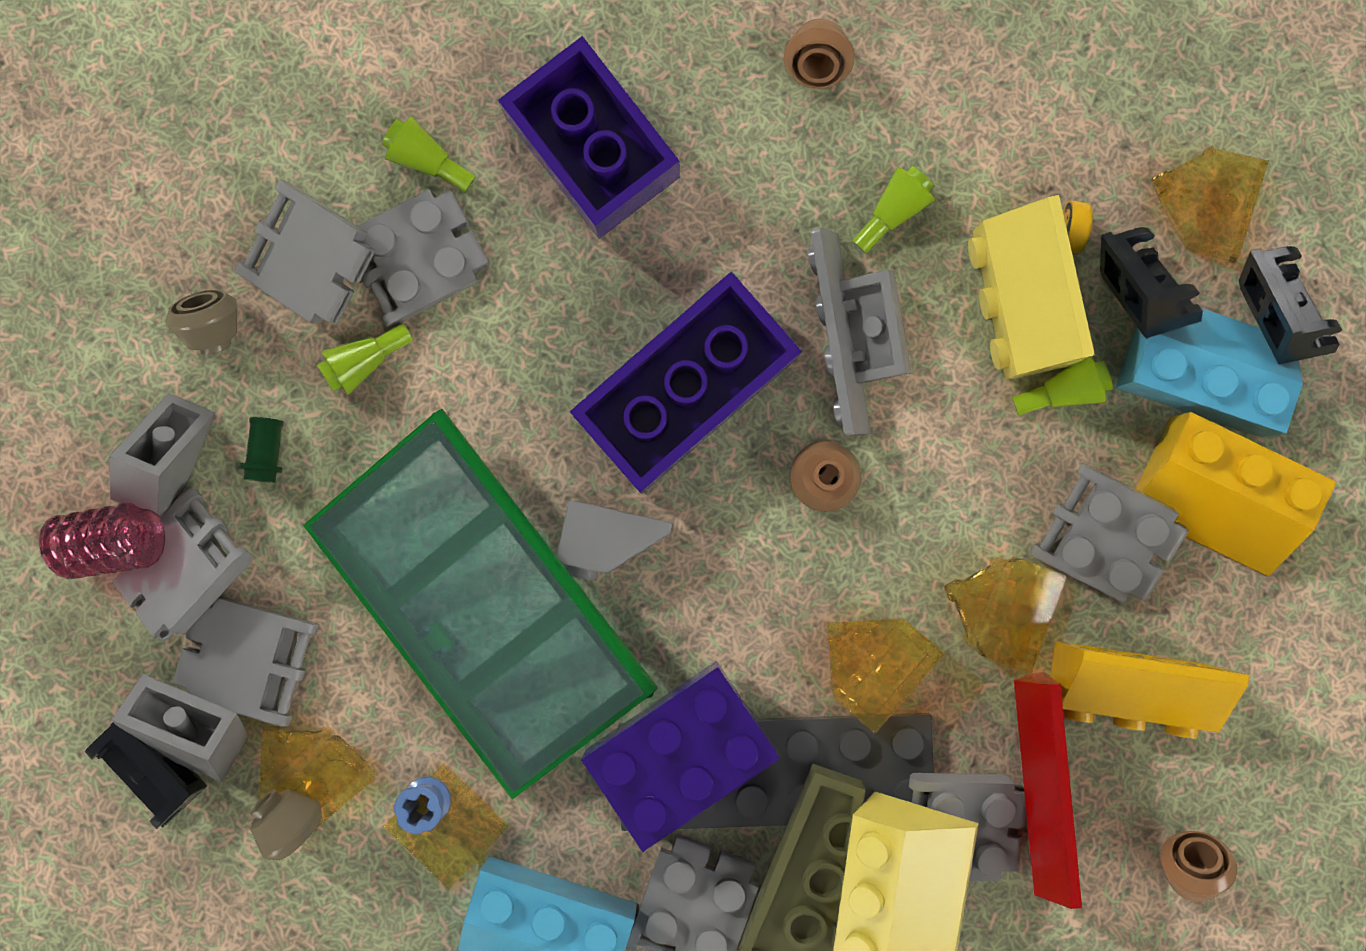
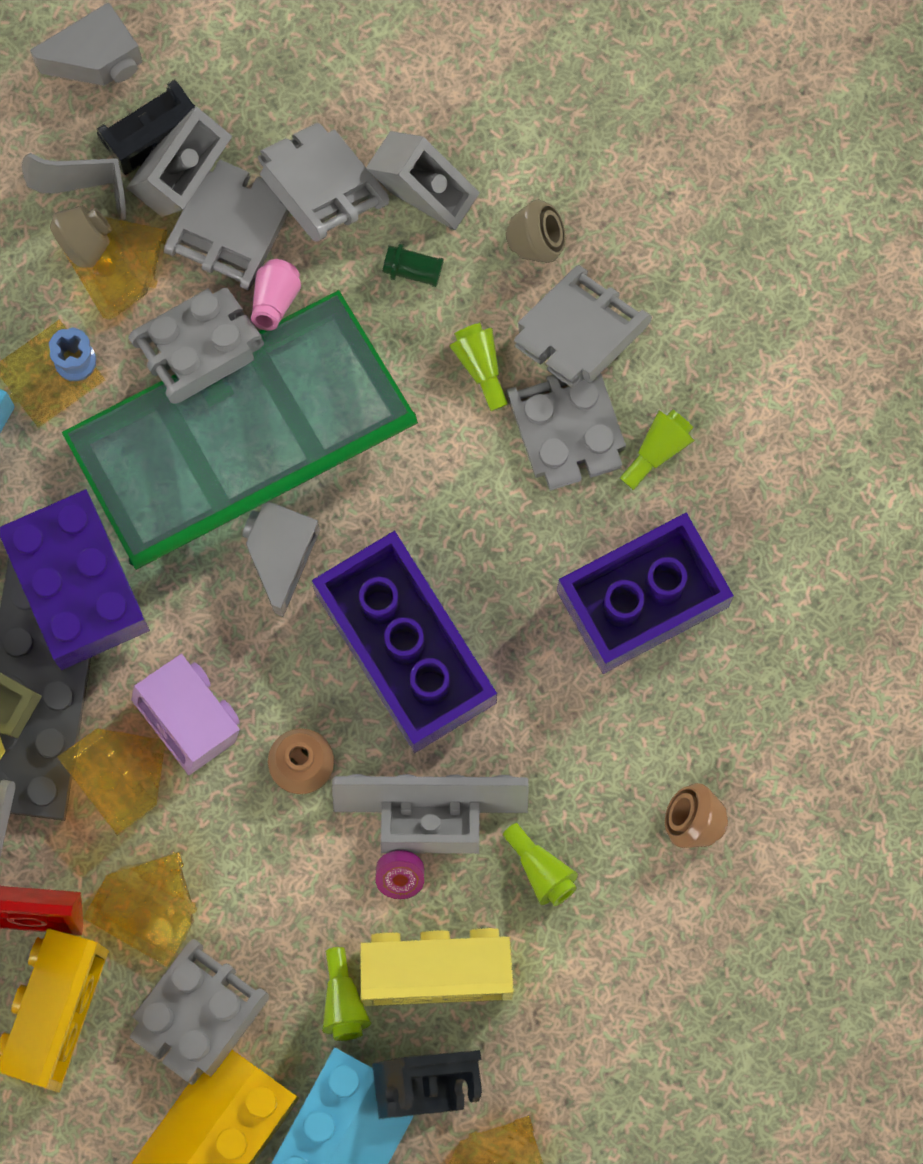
camera: 95 degrees right, 10 degrees down
clear pink piece [39,503,165,579] -> none
yellow tile [1063,200,1093,255] -> none
none -> light grey piece [22,153,126,221]
none -> light grey slope [30,2,143,86]
none -> light grey plate [129,288,264,404]
none -> lavender brick [131,653,240,776]
none -> bright pink cone [251,259,301,331]
none -> magenta tile [375,850,425,899]

